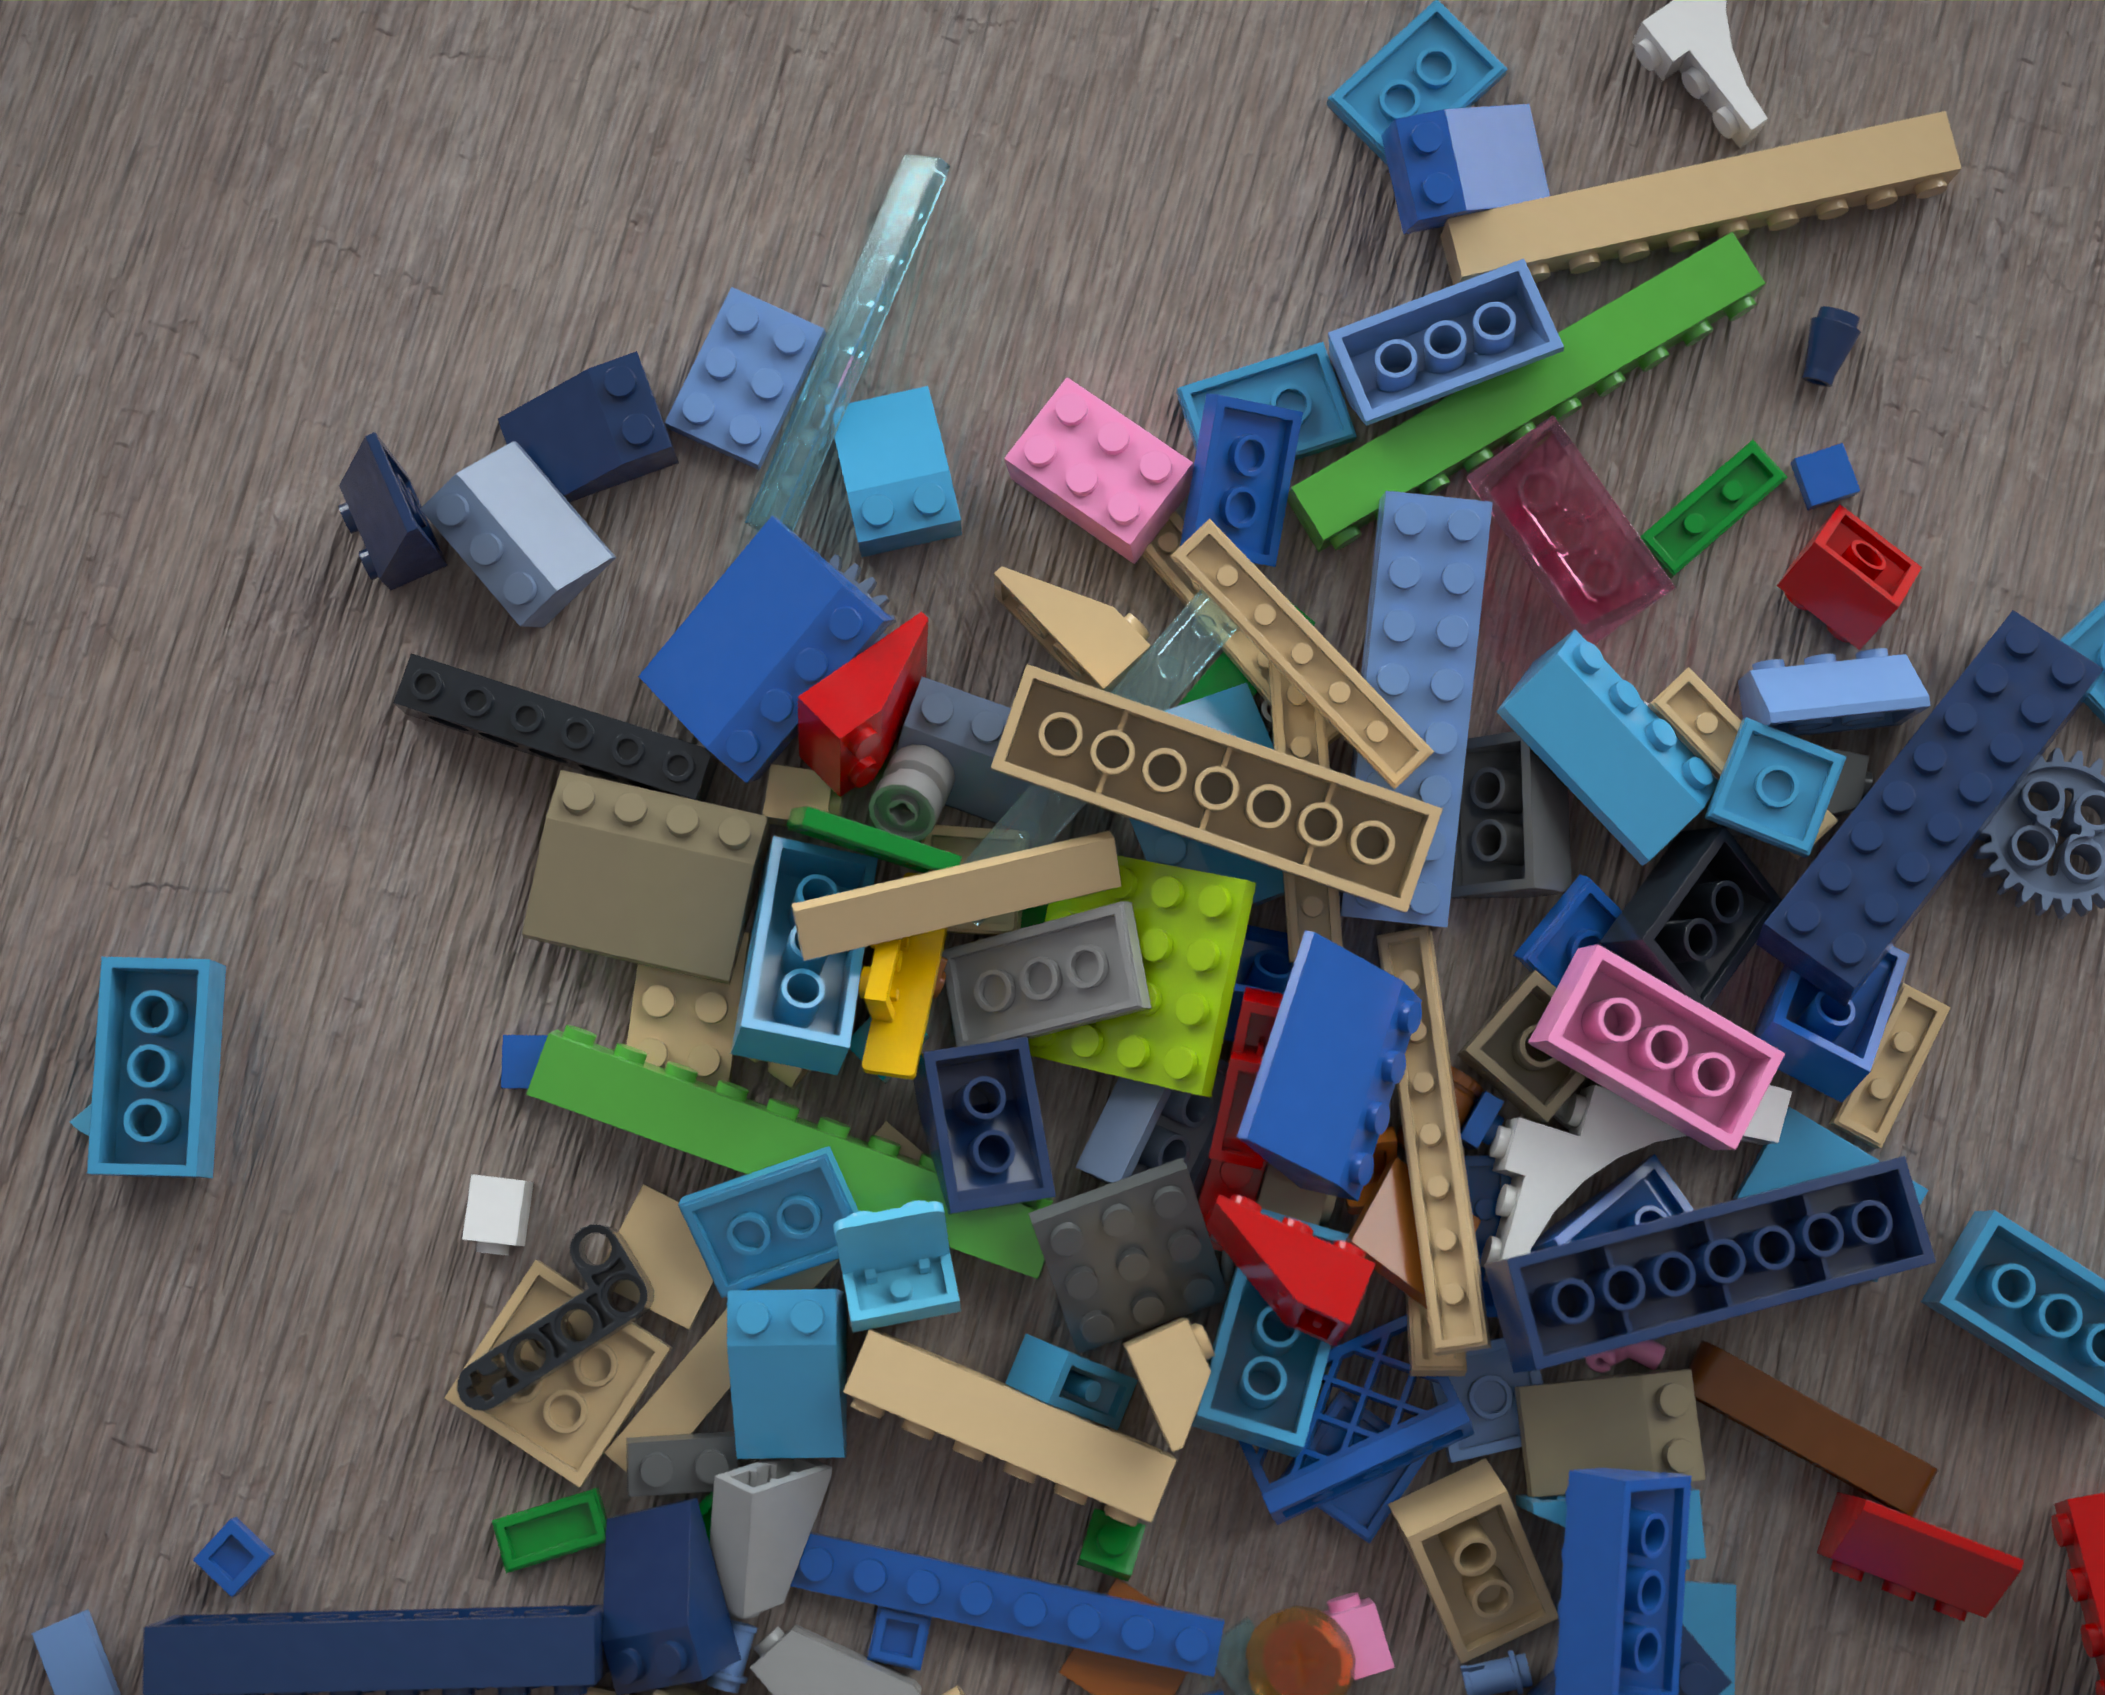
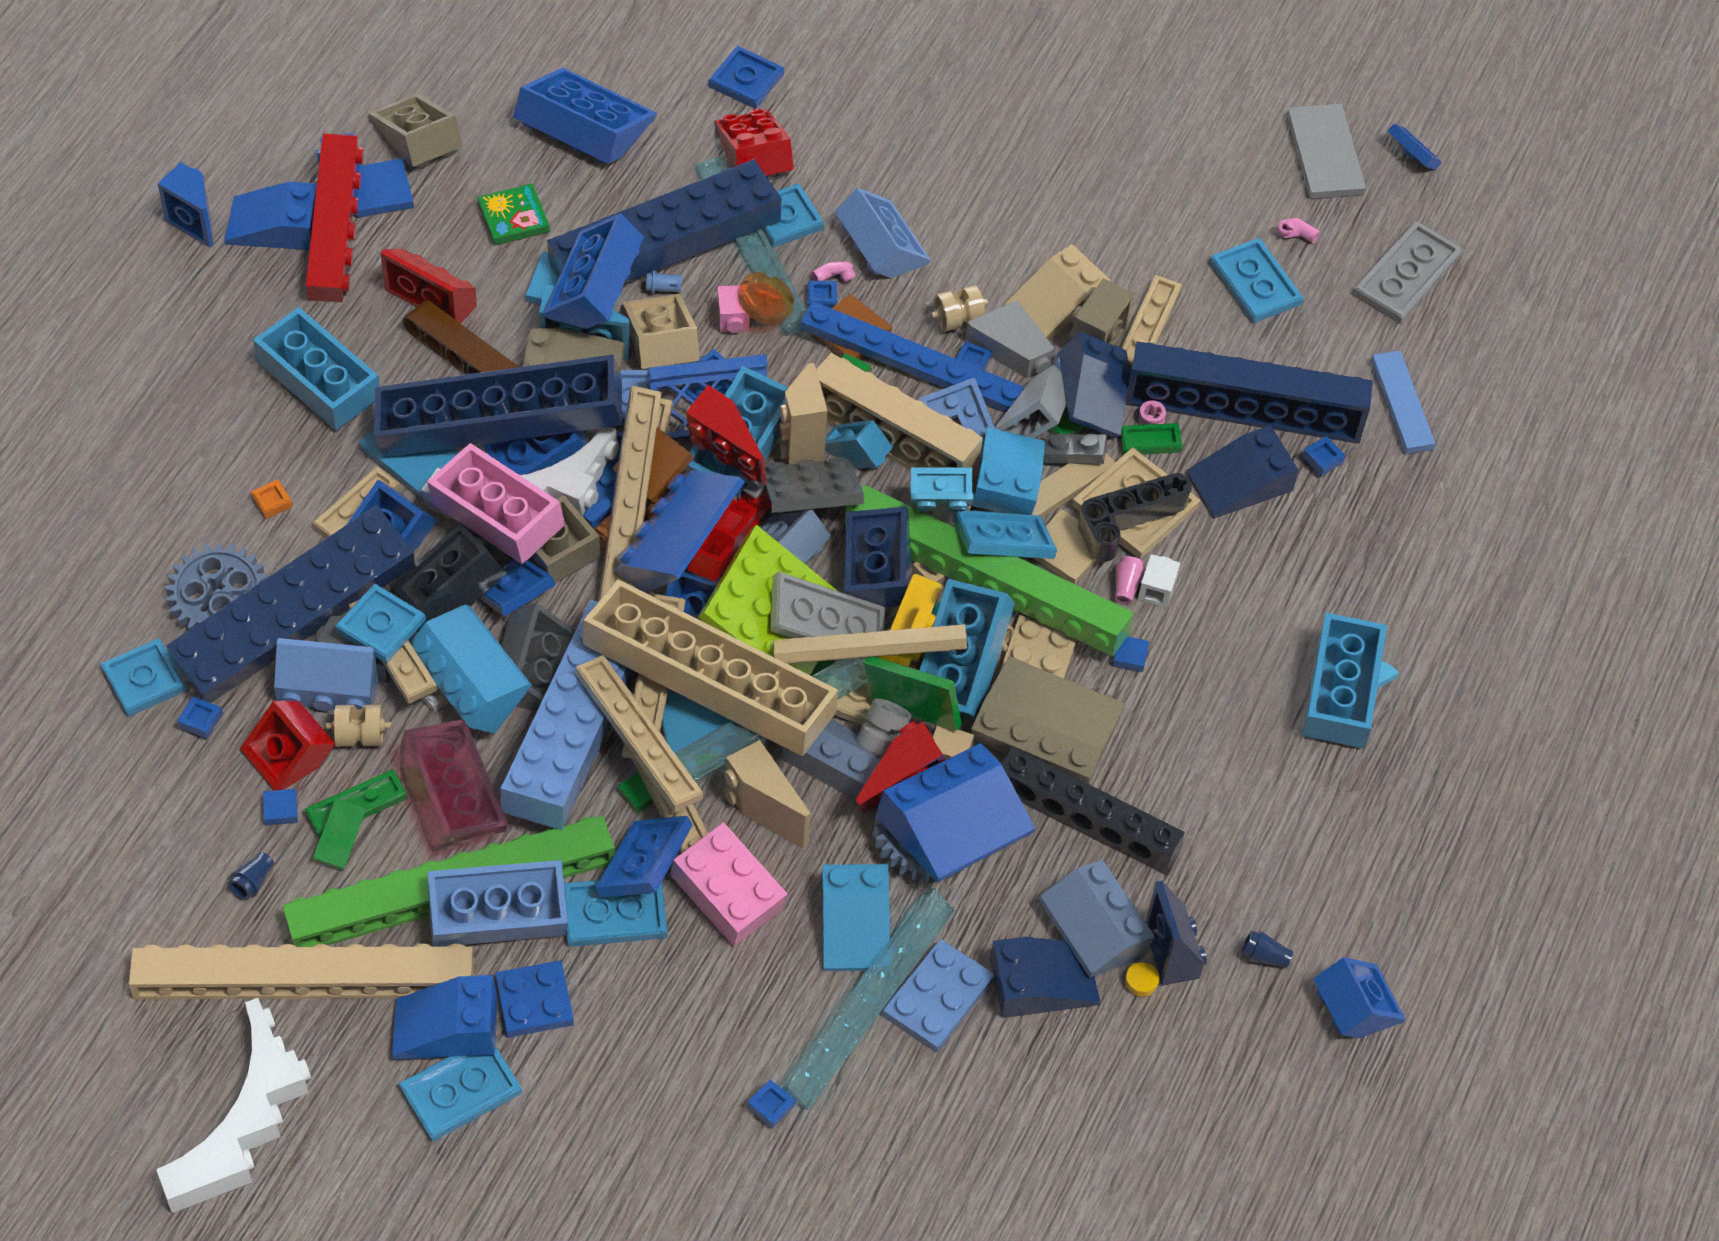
camera: 170 degrees left, 25 degrees down
none -> blue plate [177,696,223,739]
none -> orange tile [251,479,293,520]
none -> green tile [313,798,367,871]
none -> tan wheel [326,704,391,747]
none -> blue plate [495,960,574,1038]
none -> blue plate [747,1079,796,1129]
none -> medium blue plate [919,377,995,439]
none -> bright pink cone [1114,556,1146,604]
none -> yellow tile [1125,962,1159,997]
none -> bright pink bush [1138,401,1166,425]
none -> dark blue slope [1186,425,1299,519]
none -> dark blue cone [1241,930,1293,969]
none -> blue slope [1313,957,1406,1038]

